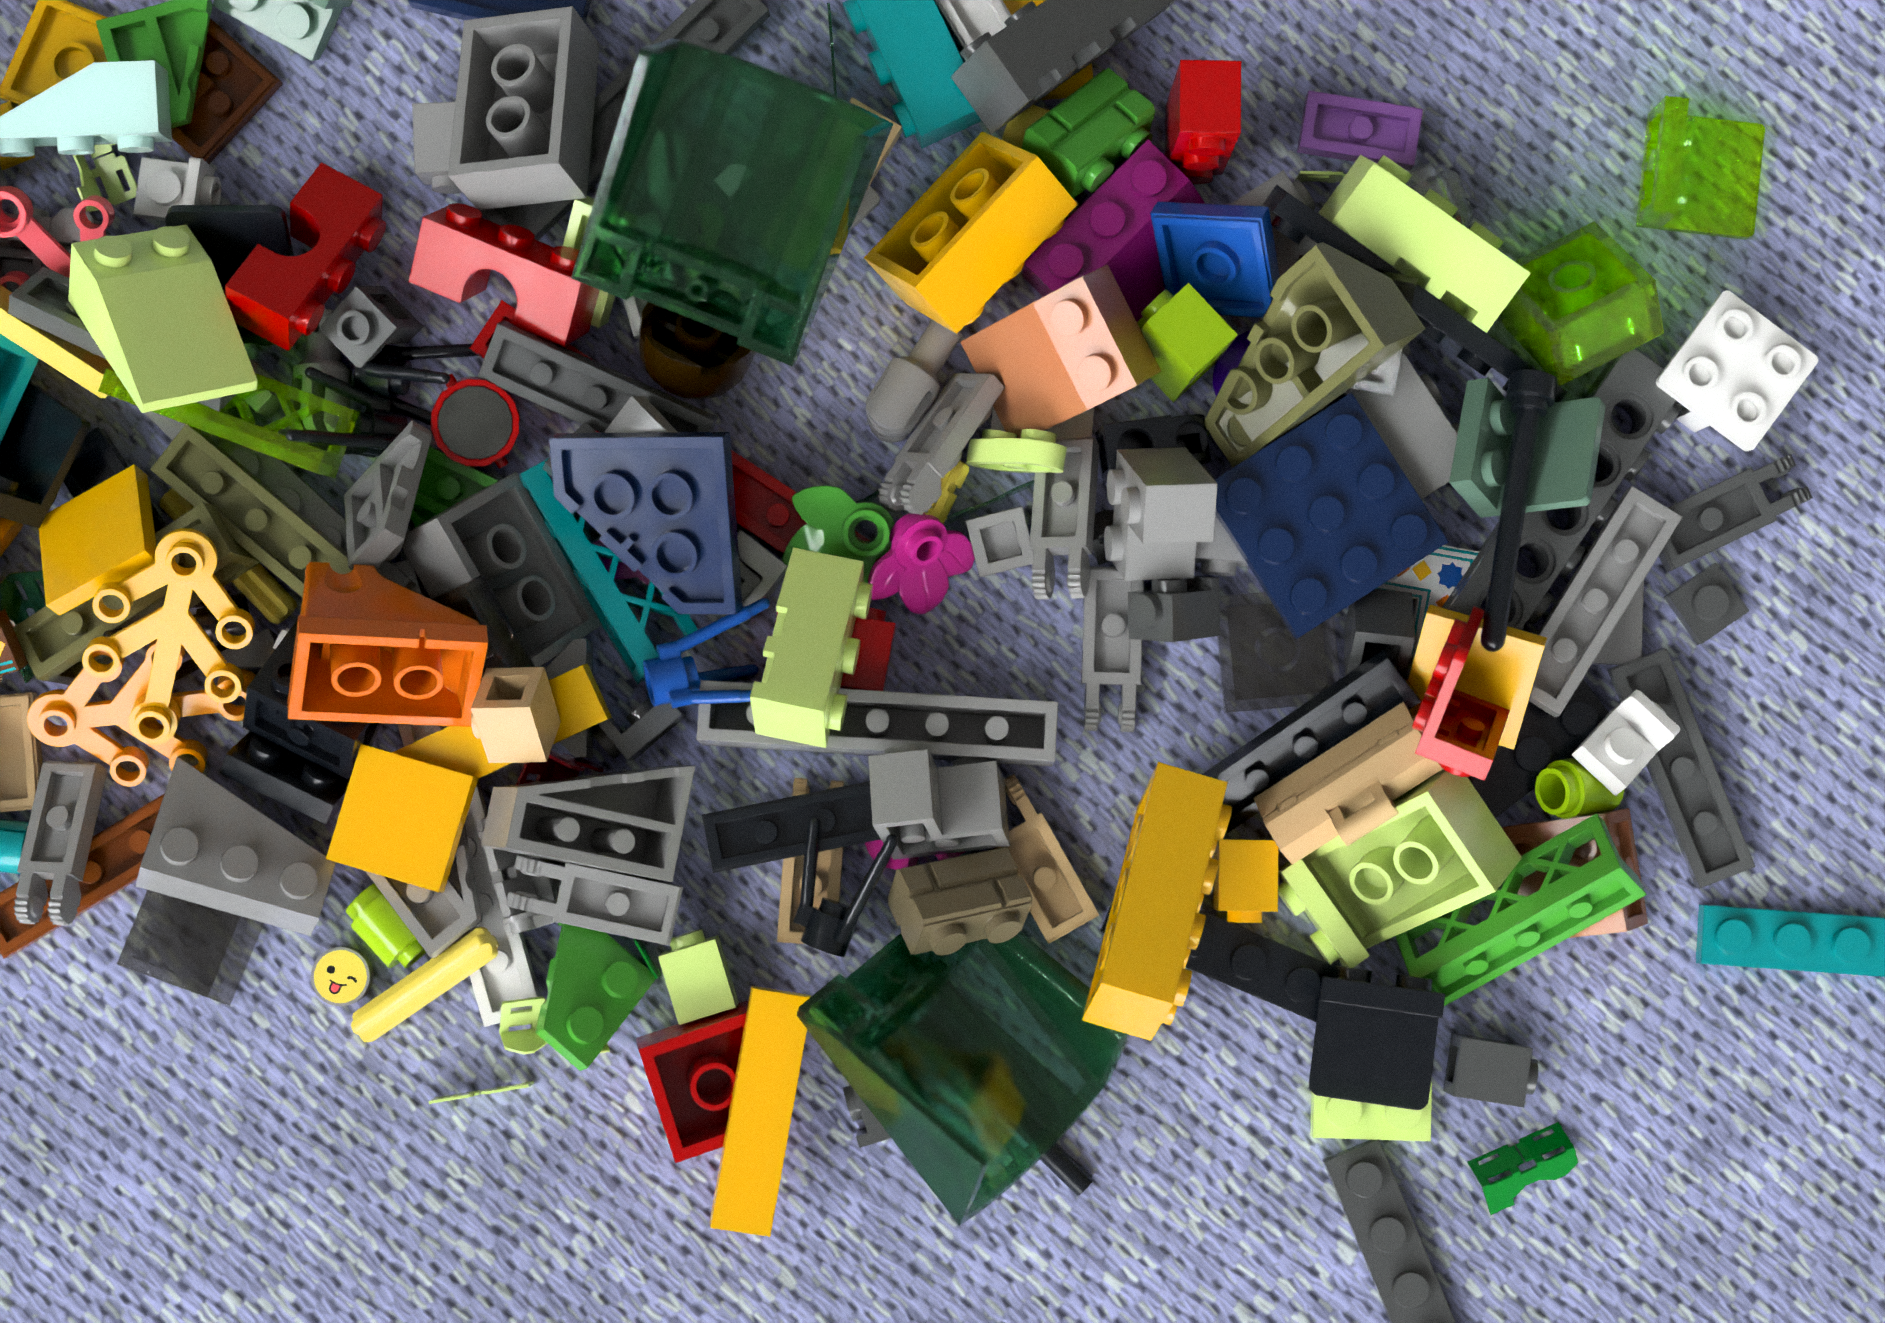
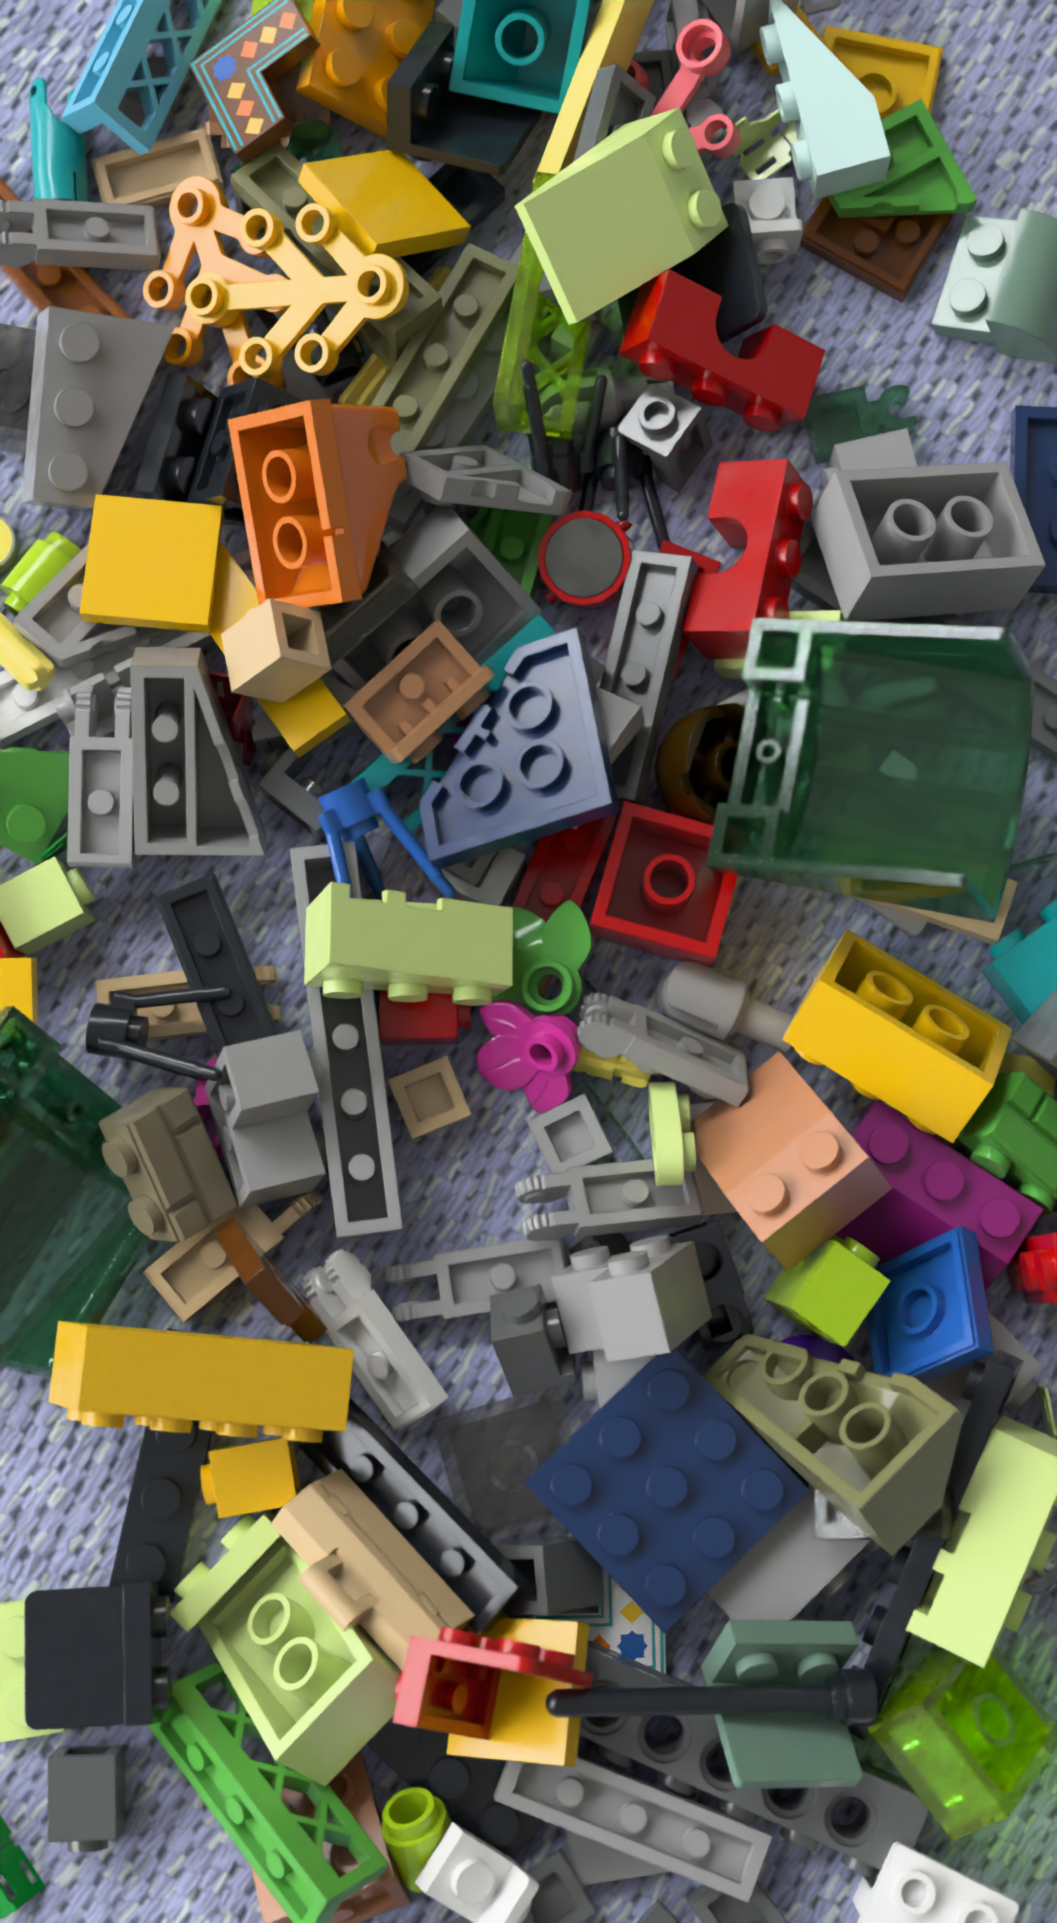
camera: 80 degrees right, 5 degrees down
none -> reddish brown tile [216,1216,327,1344]
none -> white hinge [301,1249,449,1432]
none -> medium nougat bracket [341,619,495,764]
none -> tan plate [388,1055,472,1141]
none -> red brick [589,801,749,968]
none -> clear green plate [804,385,918,465]

